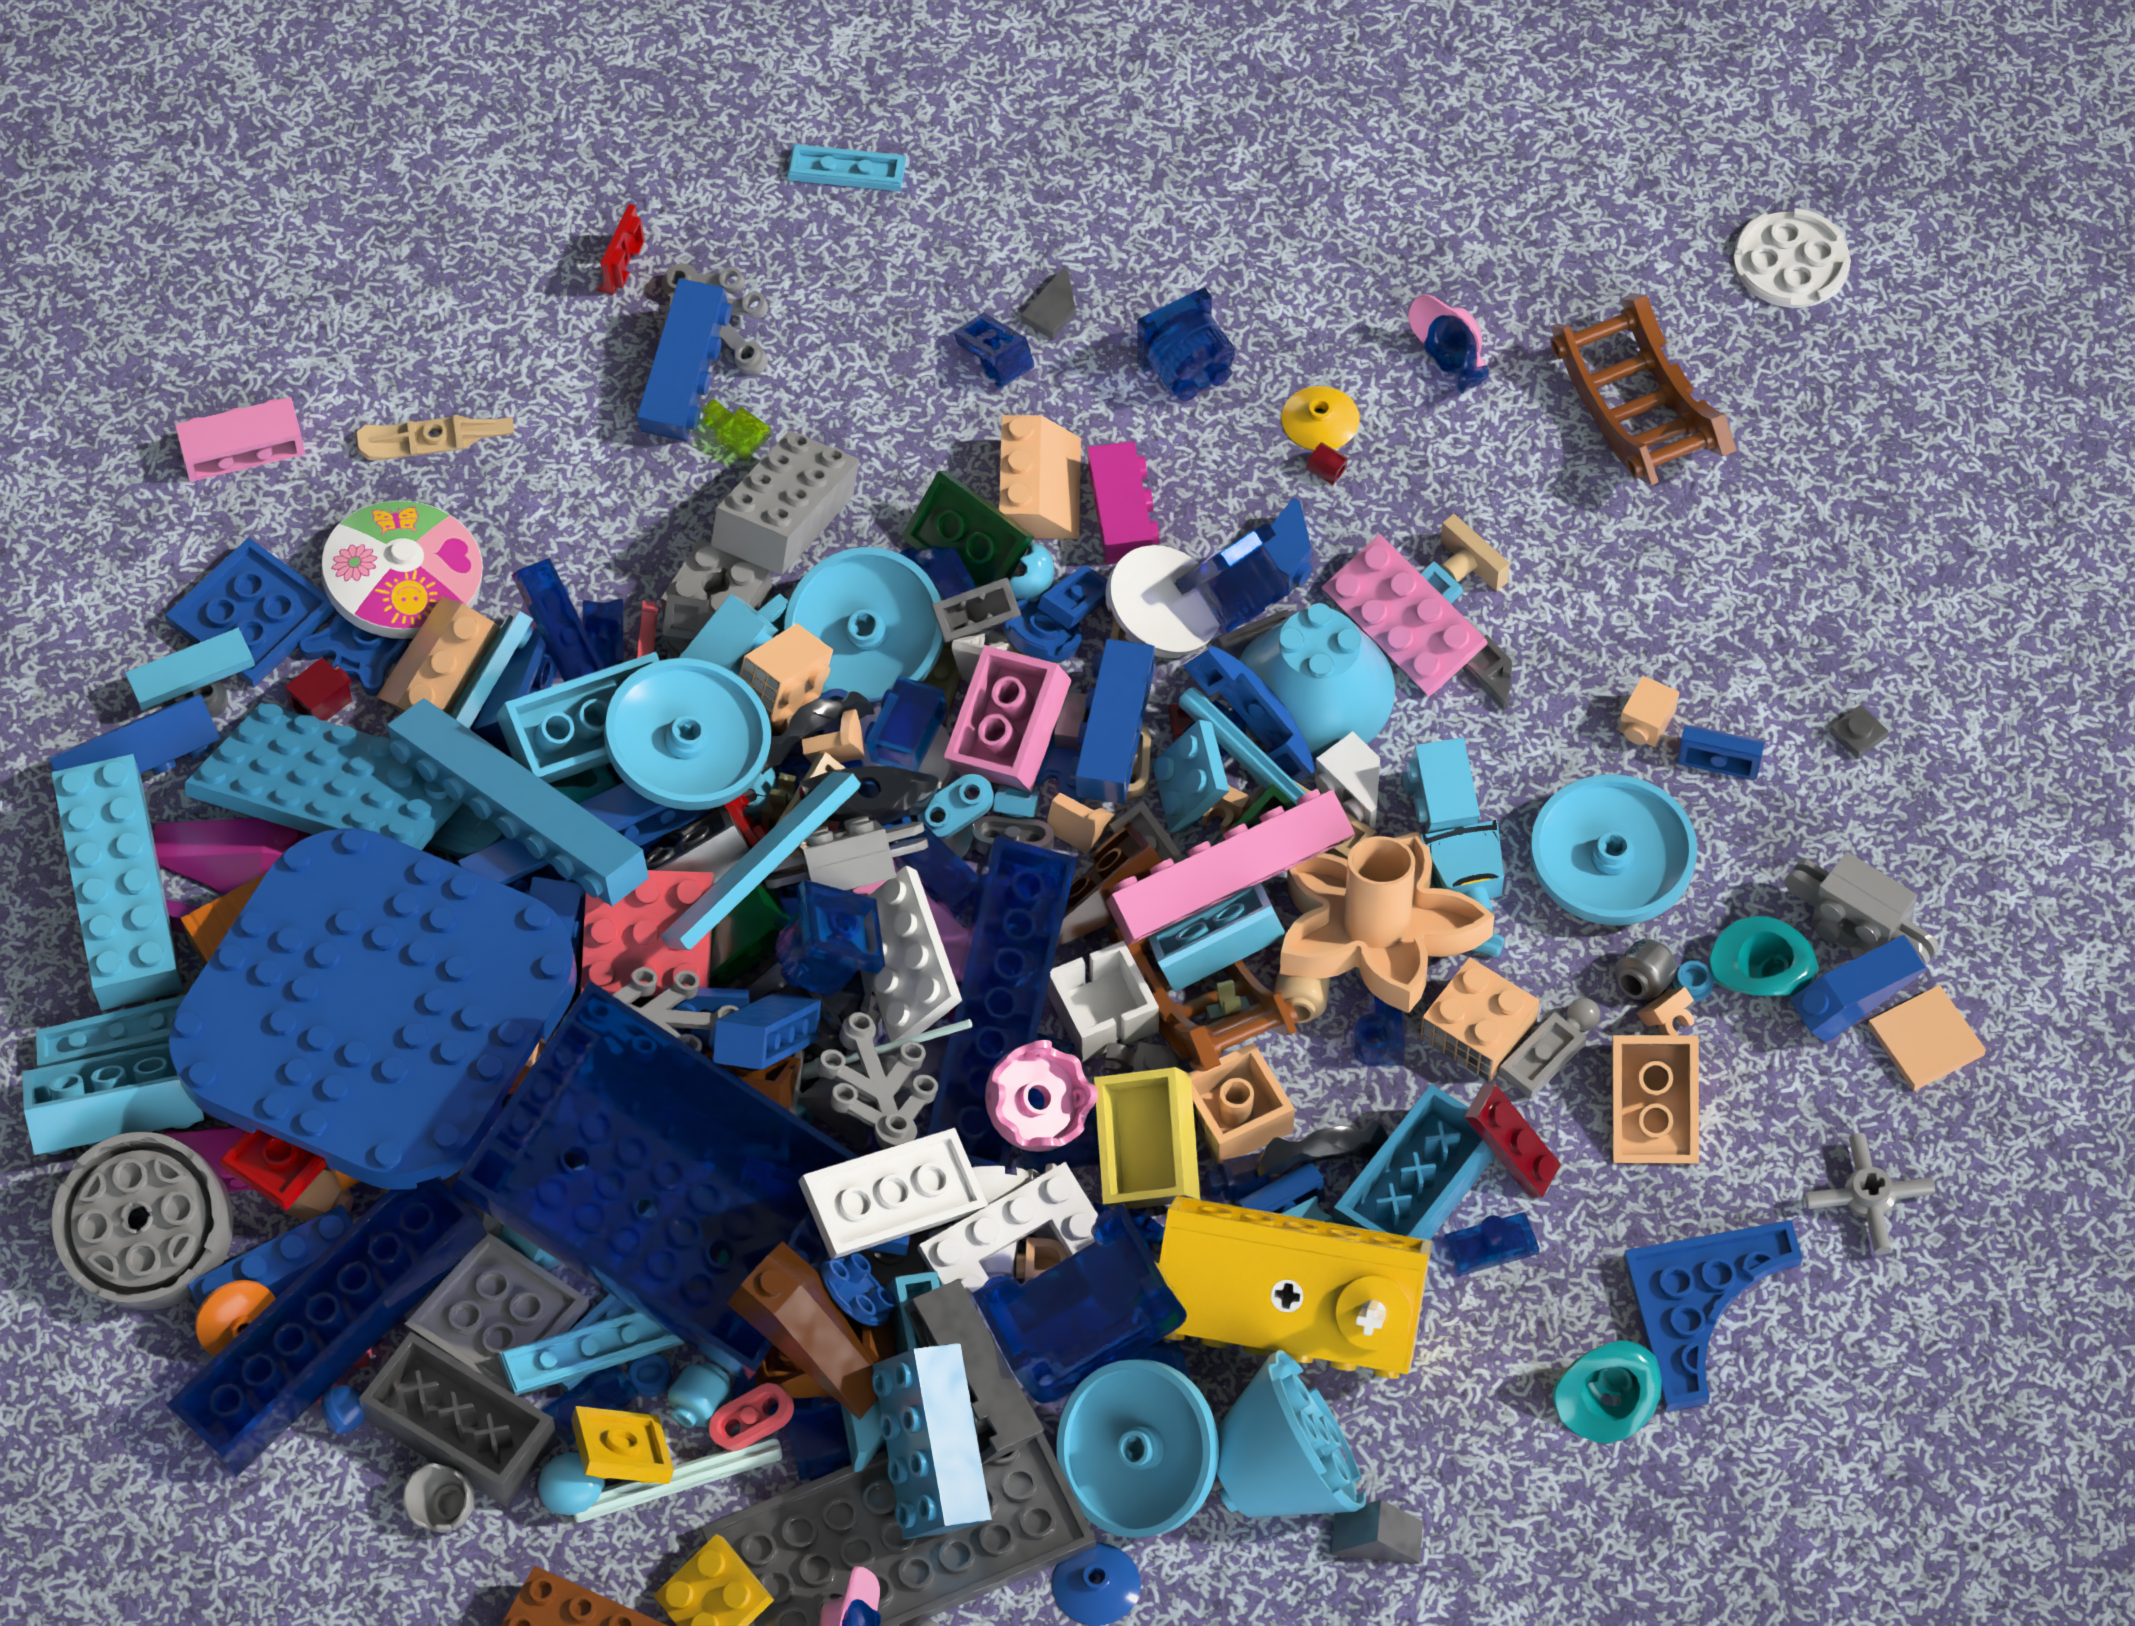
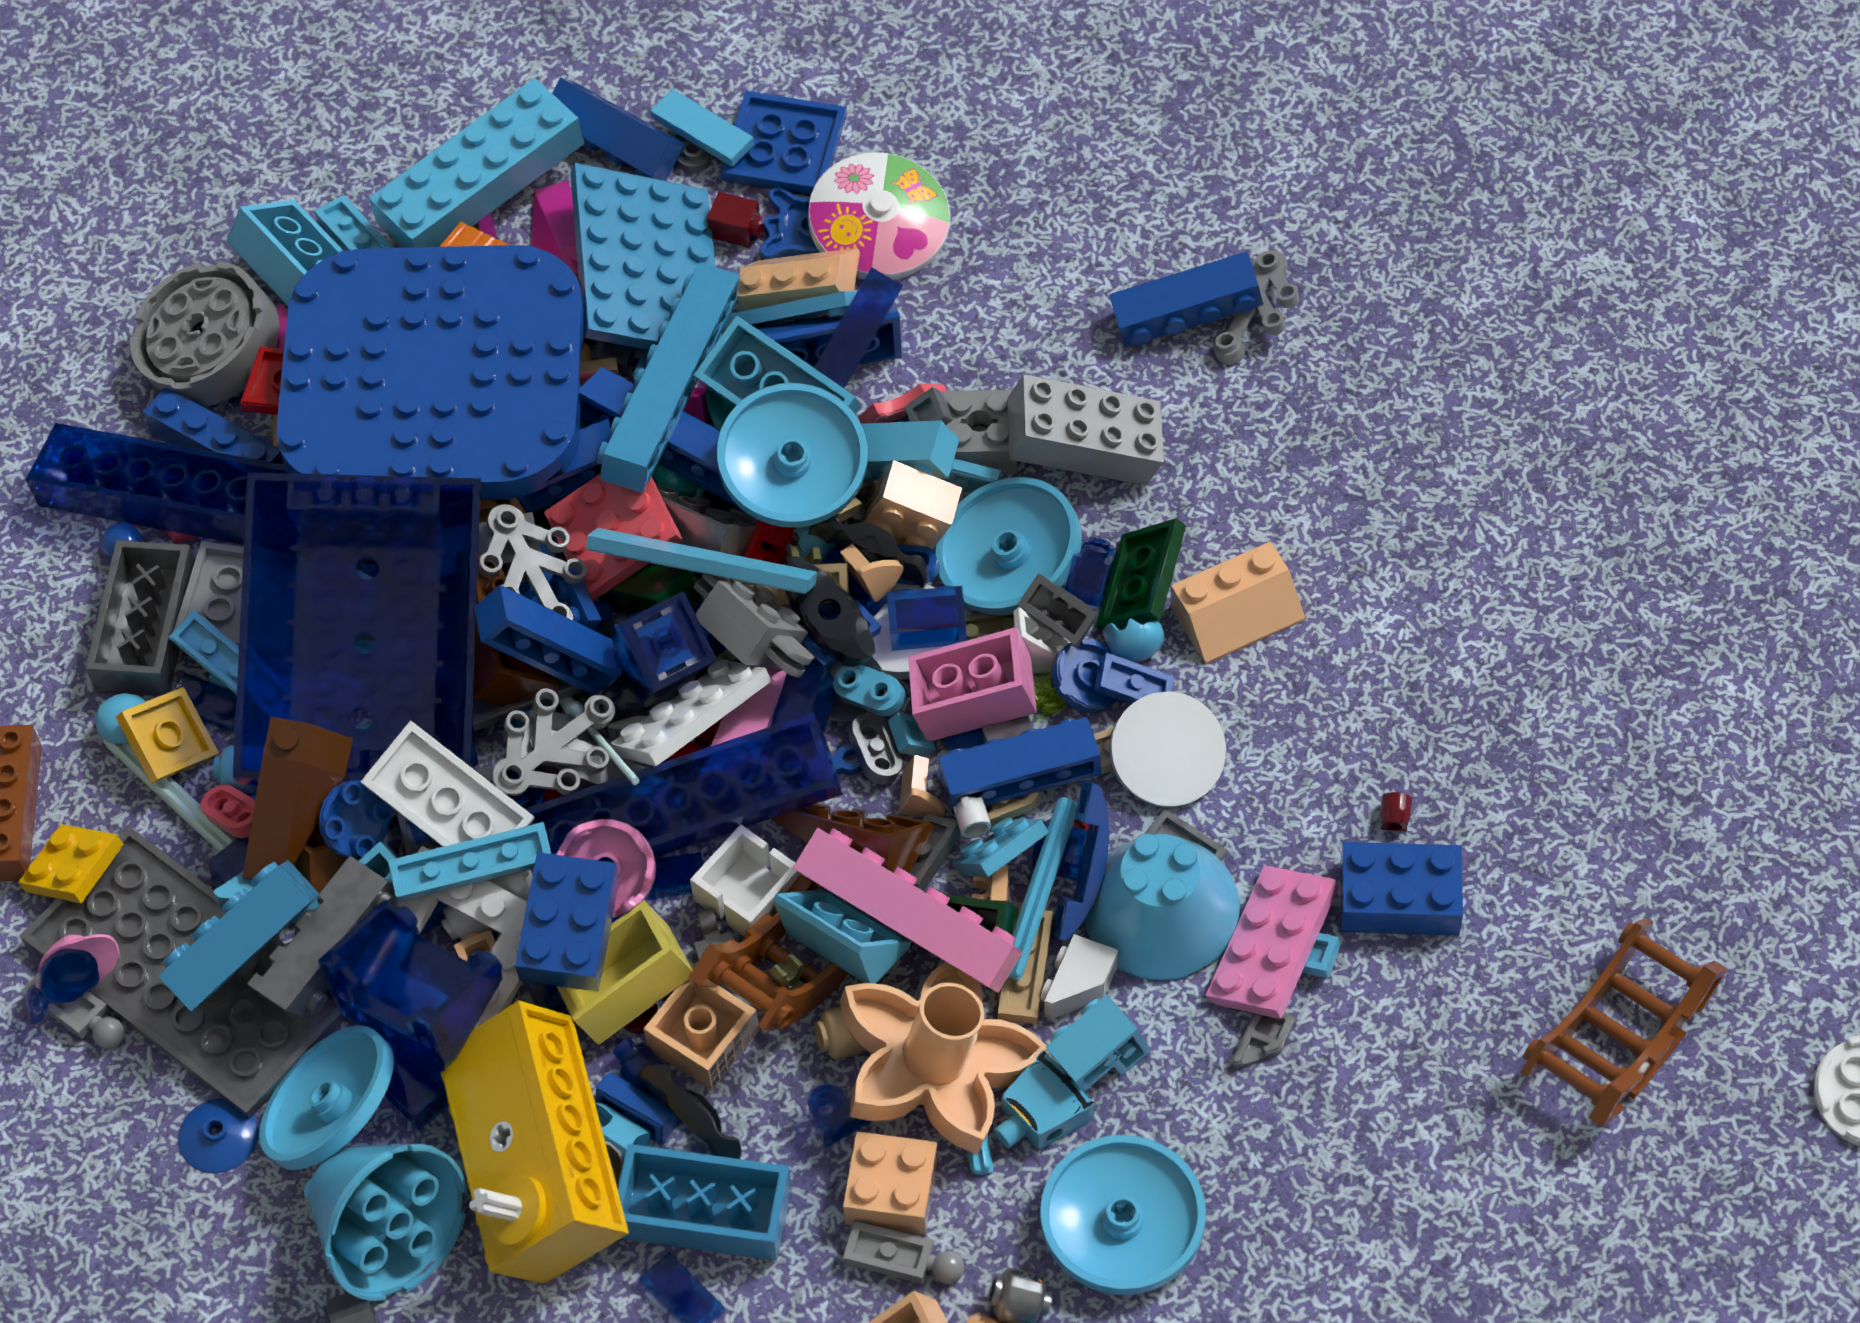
camera: 65 degrees right, 0 degrees up
bright pink brick [175,397,306,482] -> none
orange dish [195,1280,280,1360] -> none
tan piece [356,415,515,460] -> none
light grey hair [402,1463,474,1533] -> none
clear blue hips [583,599,624,672] -> none
red piece [595,204,645,295] -> none
clear neon green plate [702,399,771,461] -> none
medium azure tile [787,144,906,192] -> none
clear blue plate [953,312,1034,389] -> none
flat silver tile [1021,267,1076,340] -> none
dark pink brick [1088,441,1160,565] -> none
clear blue piece [1137,287,1236,402] -> none
clear blue piece [1174,523,1292,633] -> none
blue slope [1248,497,1313,595] -> none
yellow dish [1281,386,1360,450] -> none
clear blue hair [1408,294,1489,394] -> none
tan tile [1440,514,1510,591] -> none
dark red plate [1464,1083,1561,1198] -> none
light nougat brick [1619,675,1679,748] -> none
blue brick [1677,724,1765,781] -> none
none -> medium azure plate [388,822,551,902]
none -> blue brick [515,852,620,992]
none -> white hose [953,796,991,838]
none -> blue brick [1340,842,1463,936]

